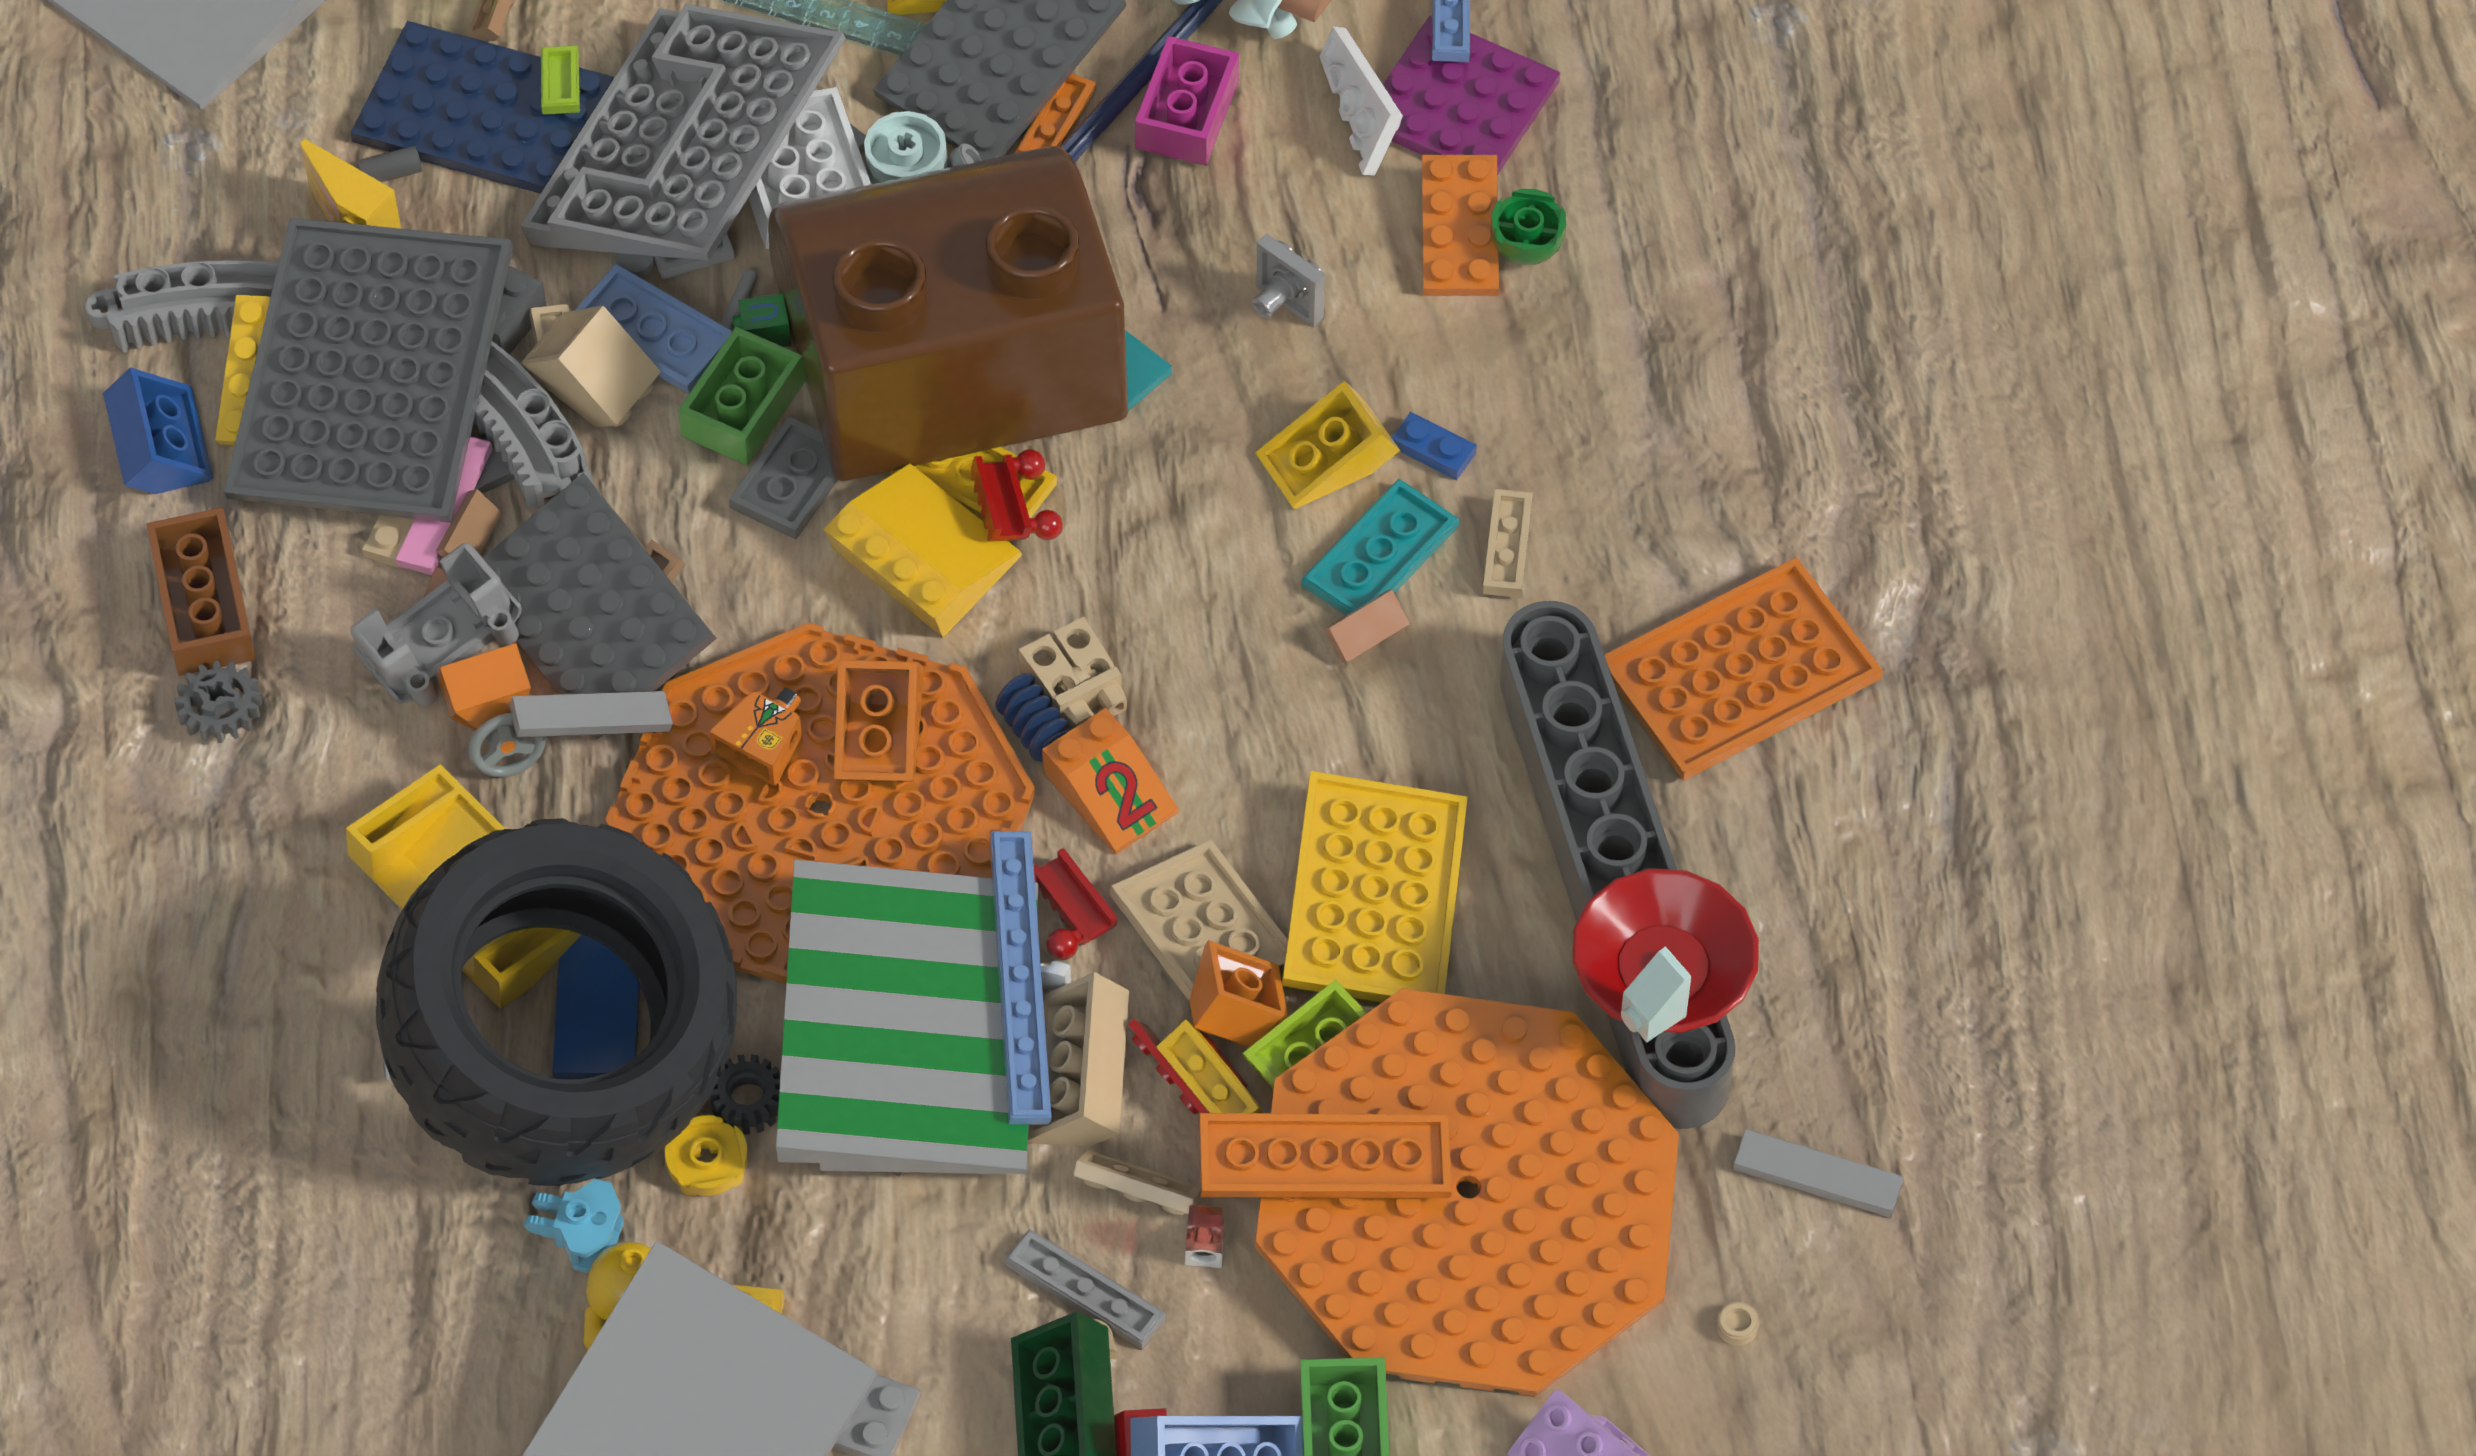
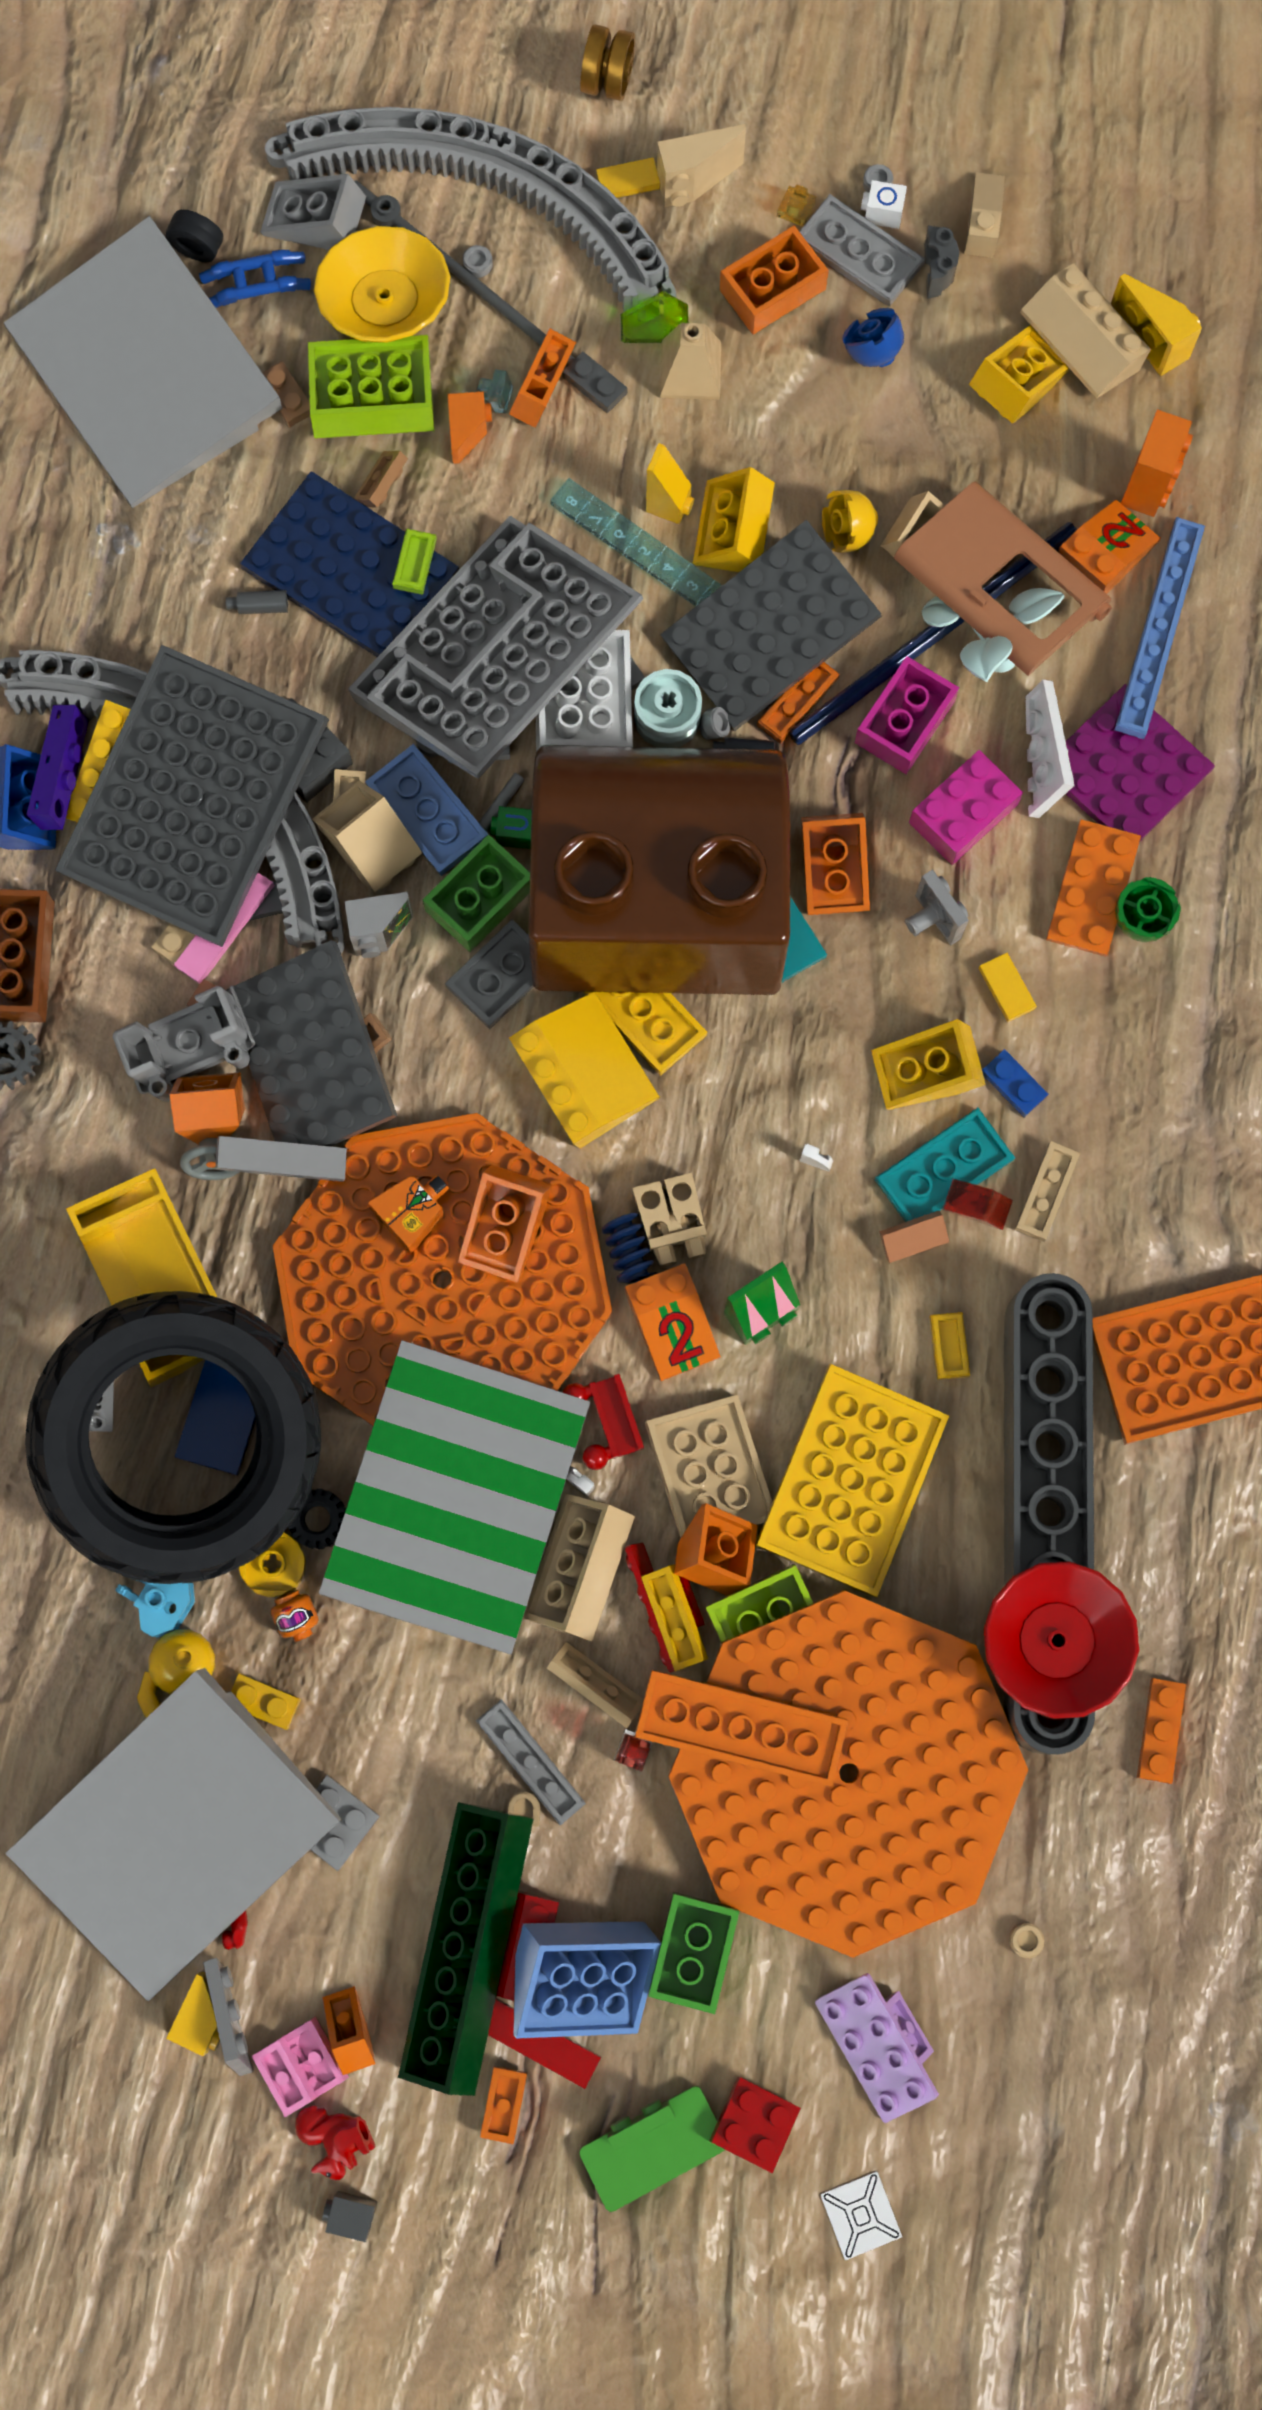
camera: 15 degrees right, 20 degrees up
yellow slope [300,139,401,229] -> none
medium nougat tile [436,489,503,558] -> none
red gear [970,449,1063,541] -> none
medium blue tile [989,831,1051,1125] -> none
light aqua slope [1621,947,1691,1042] -> none
light grey tile [1733,1129,1904,1218] -> none
none -> dark purple piece [26,705,89,830]
none -> orange head [270,1590,319,1642]
none -> light grey slope [345,892,413,958]
none -> green slope [724,1261,800,1345]
none -> white tile [800,1144,833,1172]
none -> orange slope [801,813,870,915]
none -> dark pink brick [909,750,1023,865]
none -> yellow tile [929,1312,970,1380]
none -> clear red slope [943,1179,1013,1230]
none -> yellow tile [978,952,1037,1022]
none -> orange plate [1137,1678,1186,1784]

